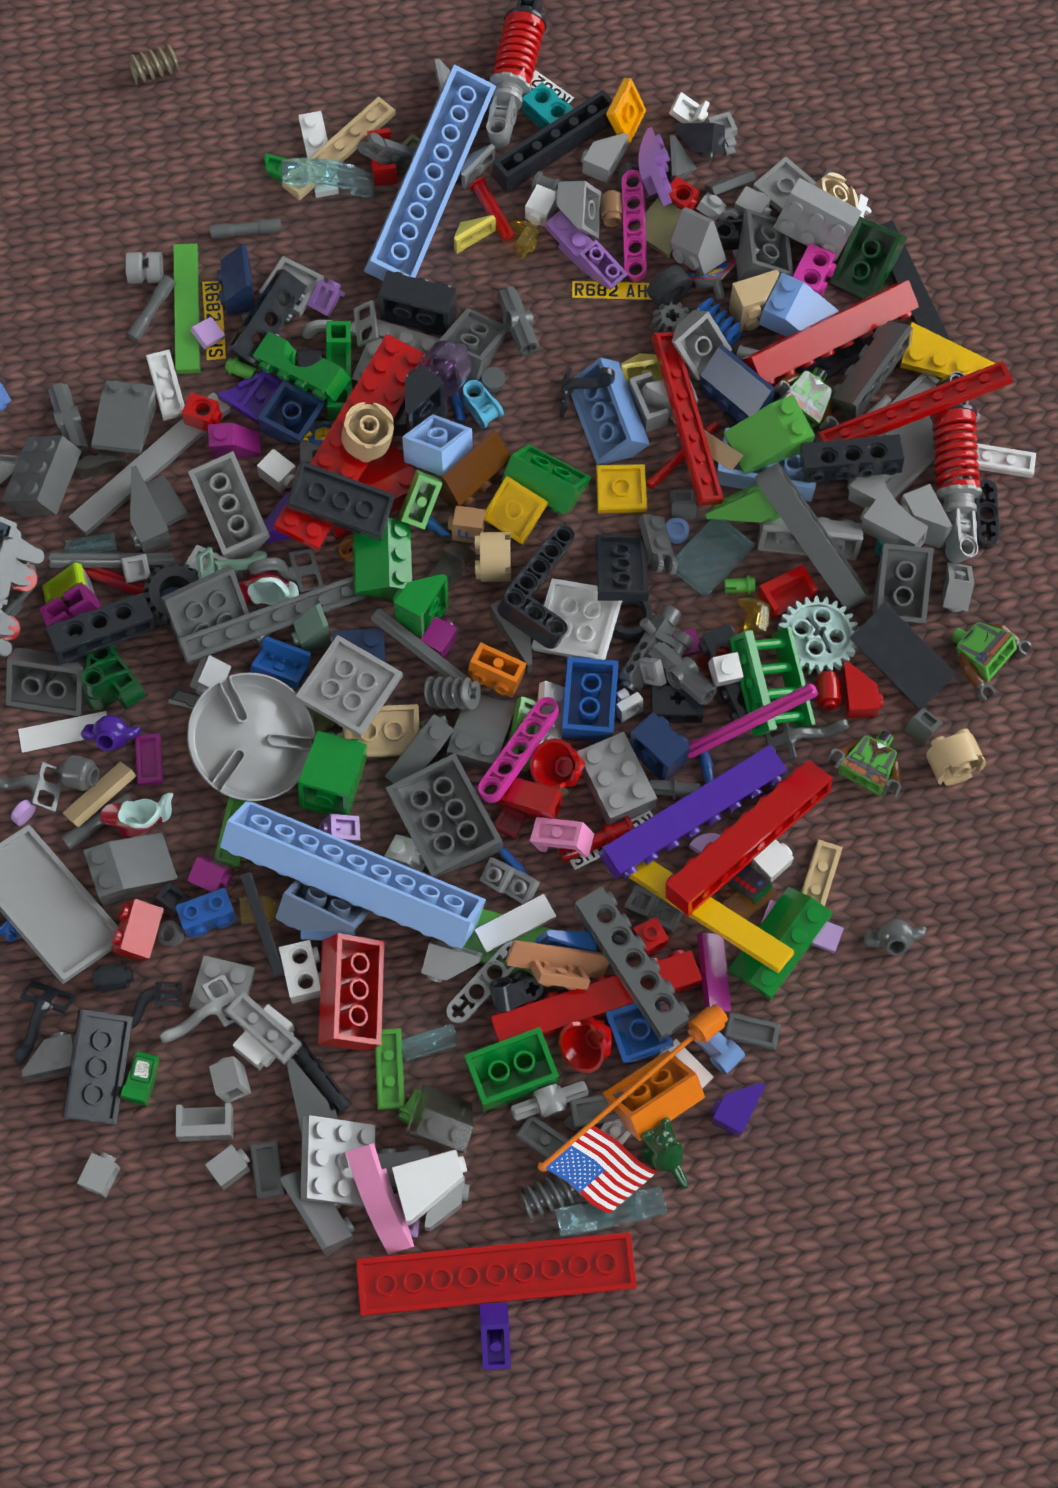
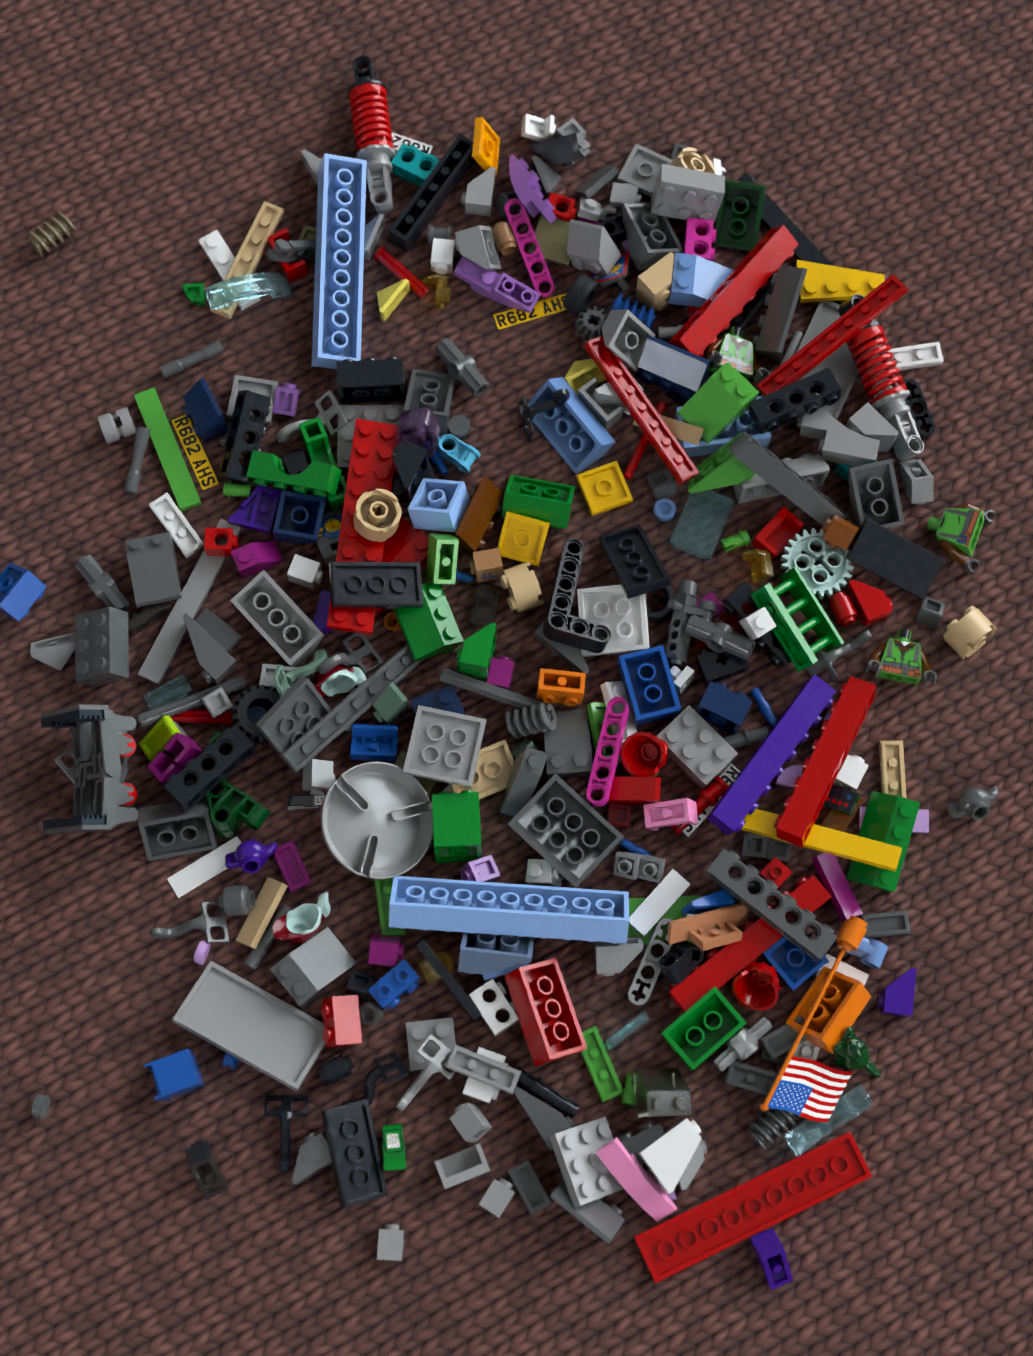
camera: 20 degrees left, 5 degrees up
lavender tile [191,317,225,349] -> none
light grey tile [638,657,667,686] -> none
dark grey hinge [639,514,678,575] -> none
dark pink axle [688,684,818,758] -> none
none -> dark orange brick [822,515,859,550]

